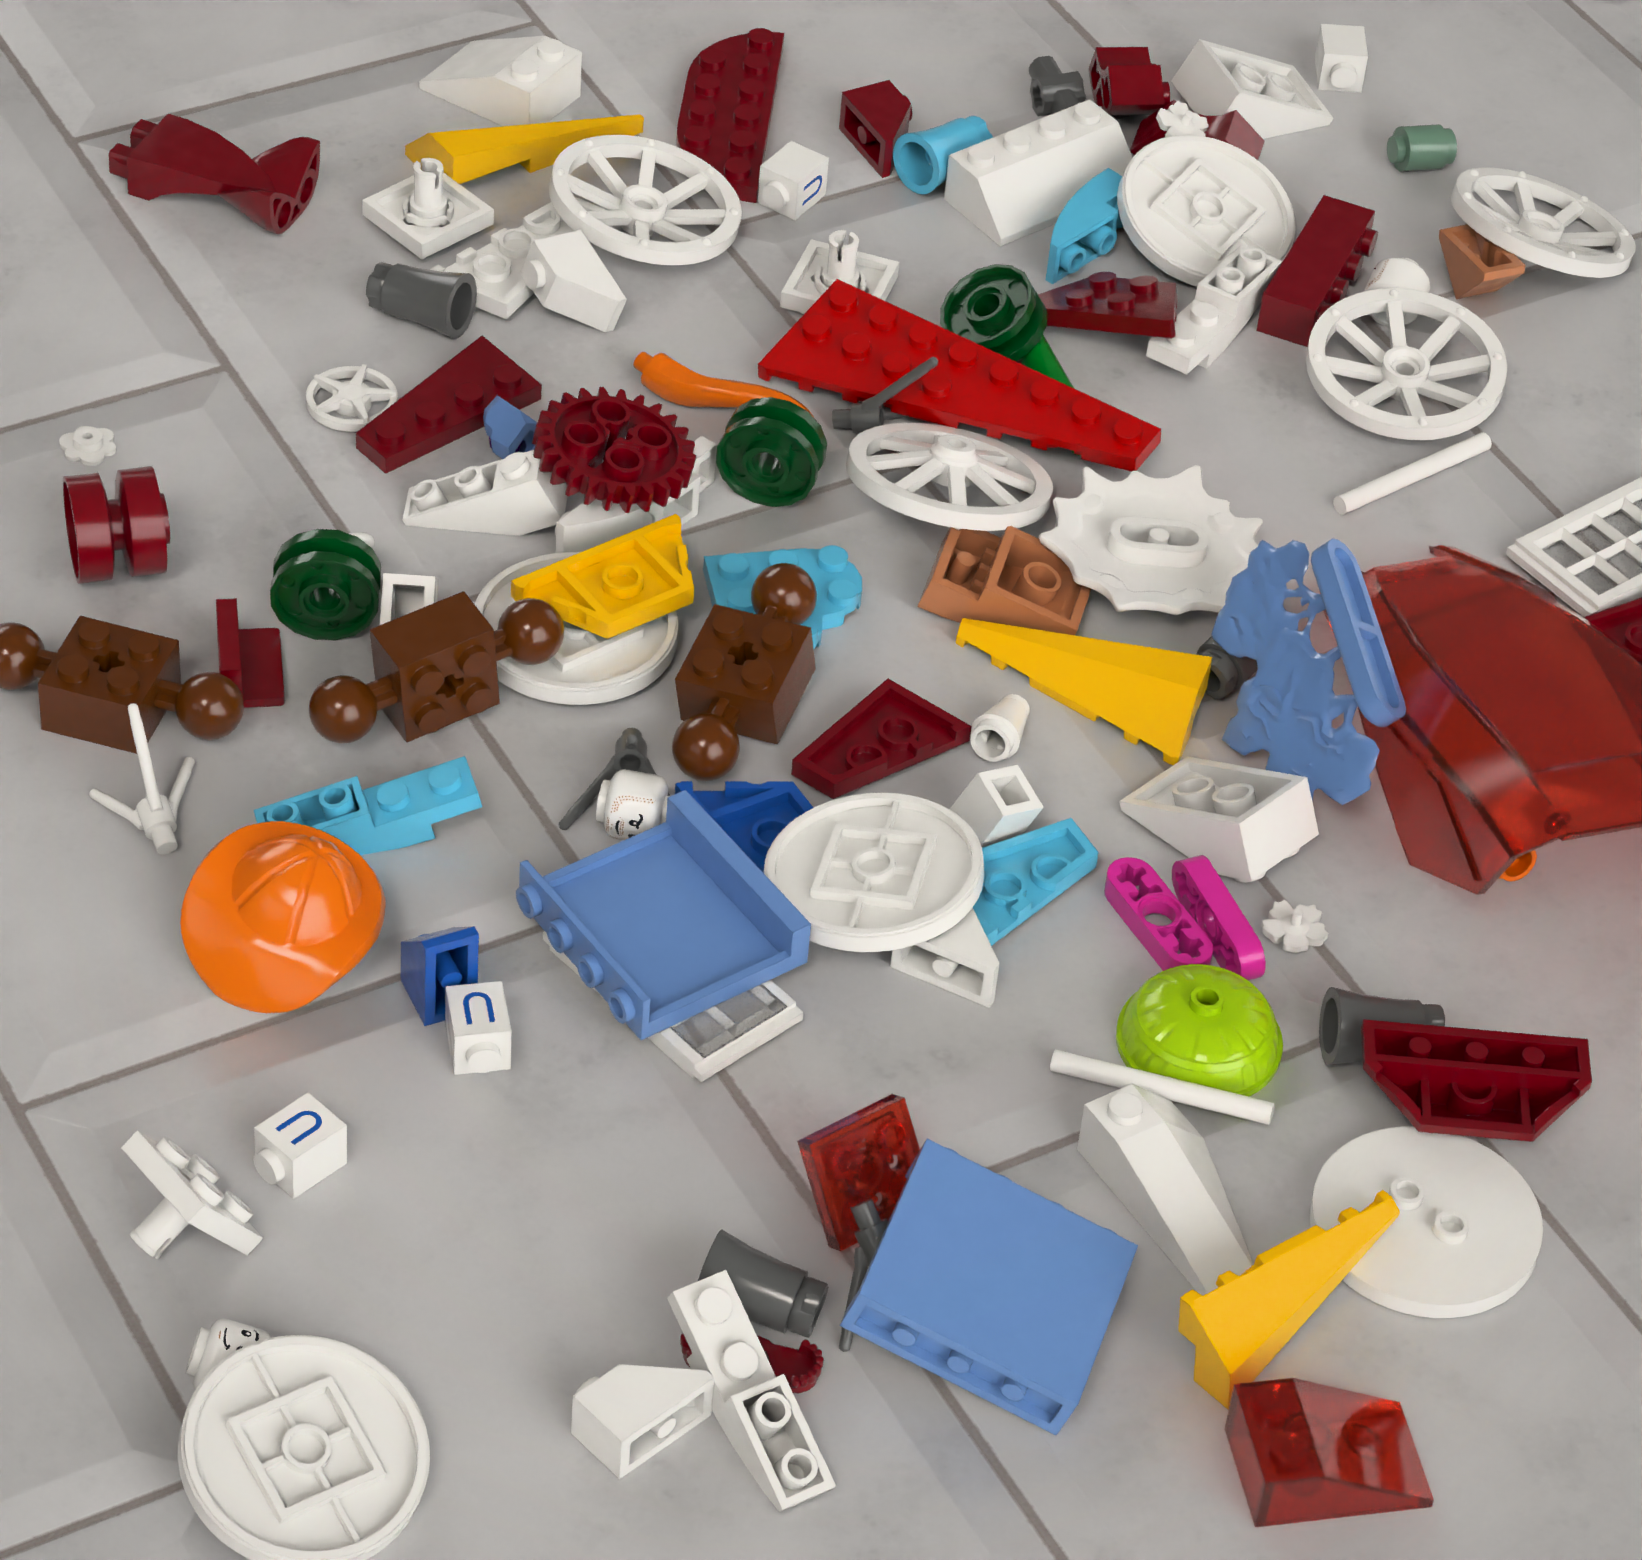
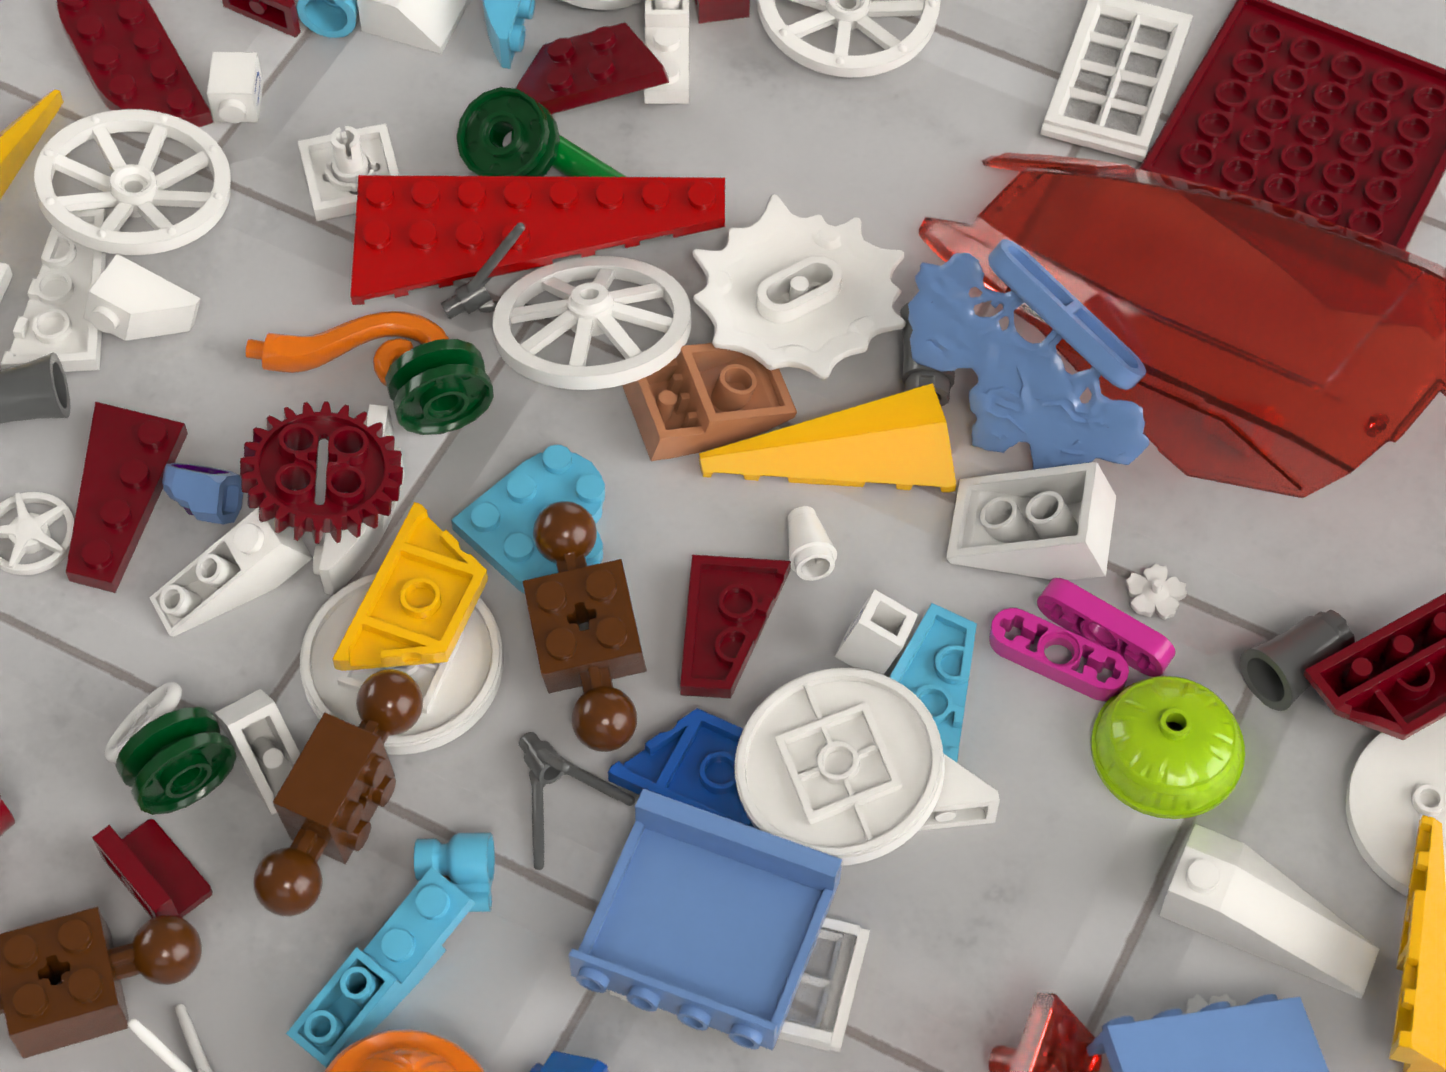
camera: 30 degrees left, 15 degrees up
white head [596,769,670,840] -> none
white bar [1050,1049,1275,1125] -> none
white bar [1333,432,1492,515] -> none
none -> medium azure piece [414,832,495,912]

